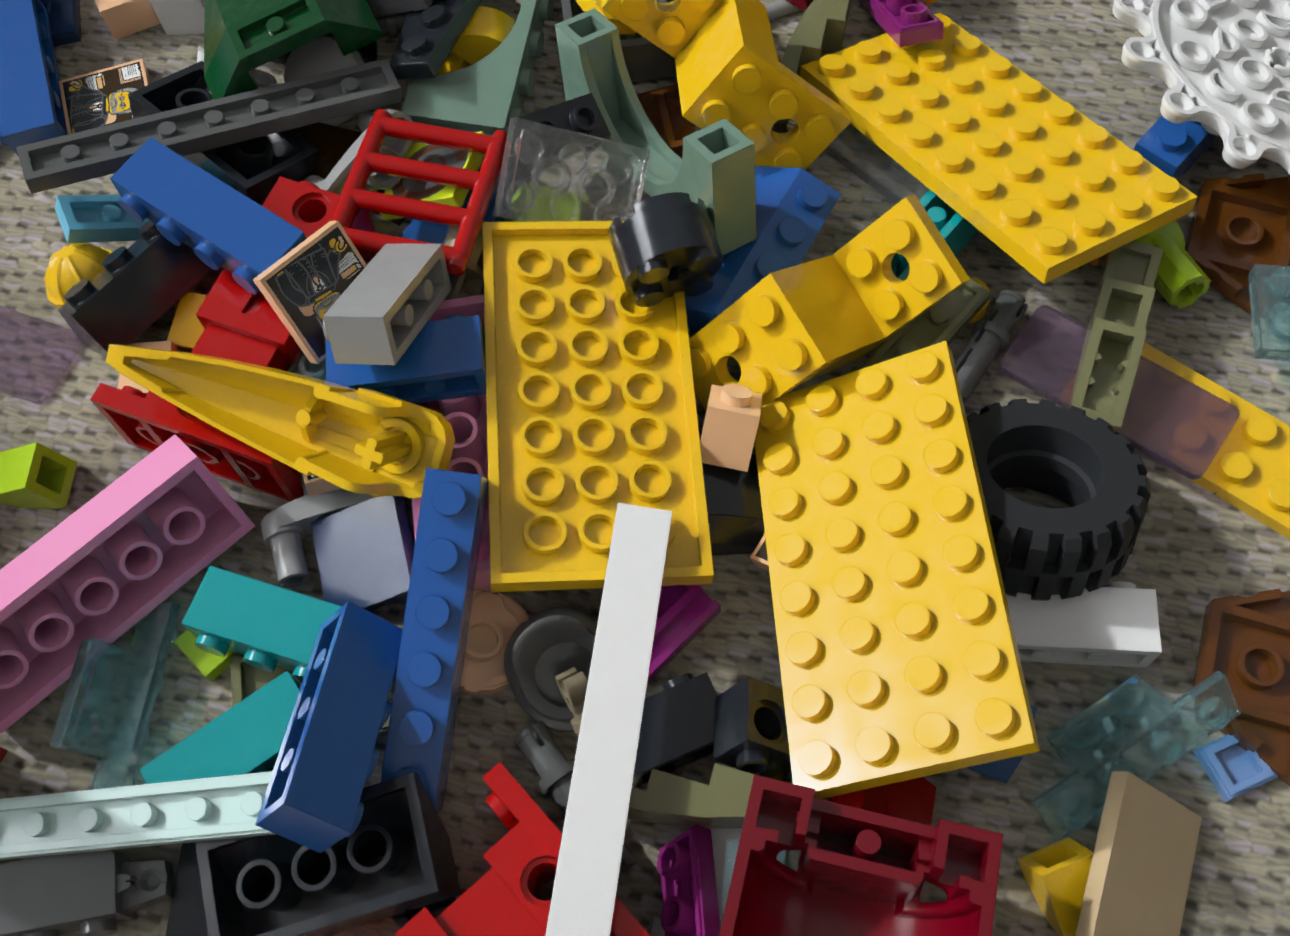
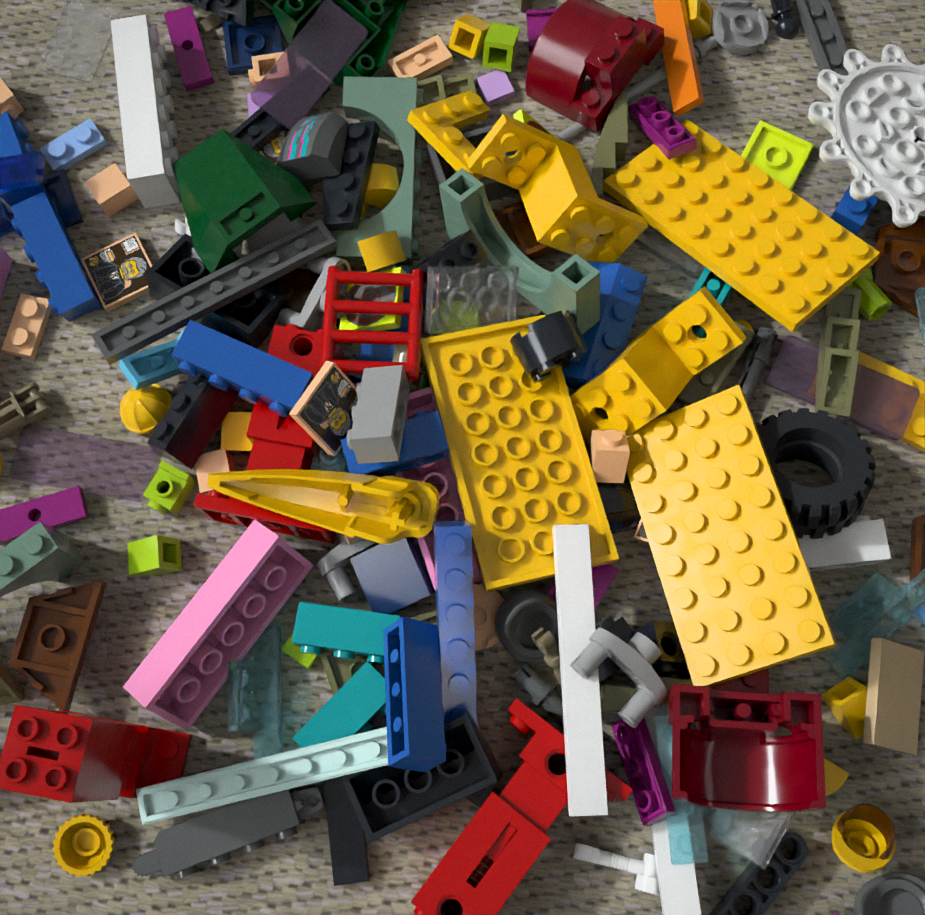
camera: 10 degrees left, 10 degrees up
none -> lime brick [143,460,197,515]
none -> yellow brick [357,230,406,272]
none -> light grey connector [570,627,668,728]
none -> neon yellow tile [741,120,815,190]

